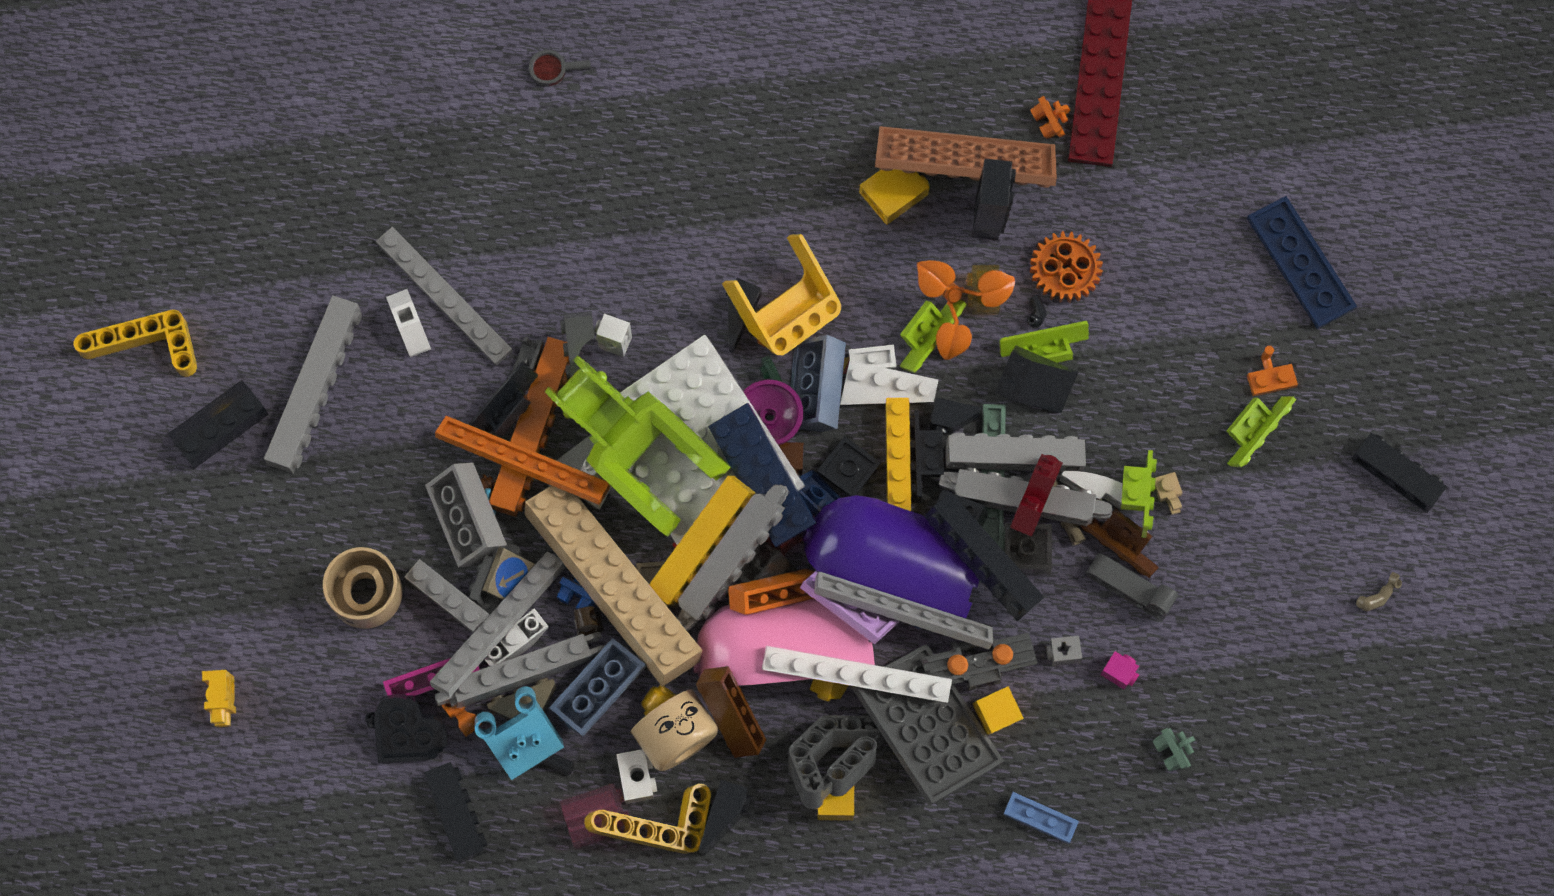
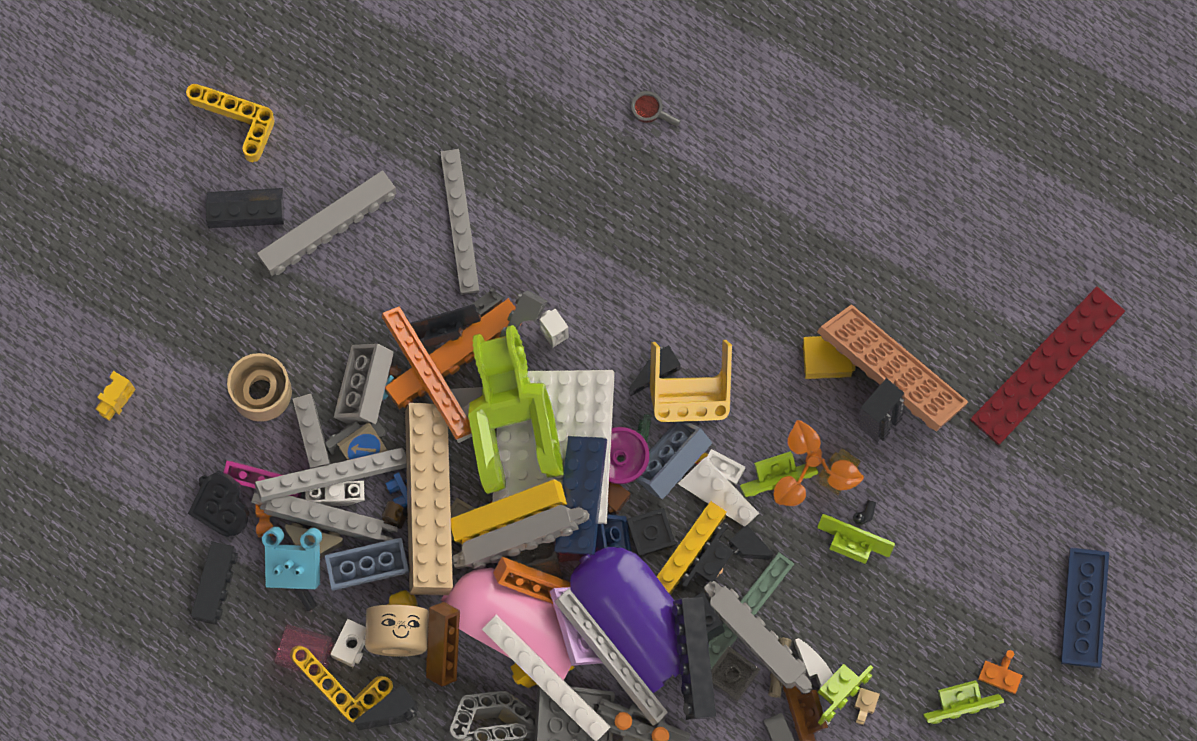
camera: 35 degrees right, 0 degrees up
white slope [386,289,431,357] -> none
light grey brick [945,433,1086,472] -> none
black slope [995,346,1079,413] -> none
dark red arch [1010,454,1063,536] -> none
orange hips [1030,96,1070,139] -> none
orange gear [1030,231,1103,303] -> none

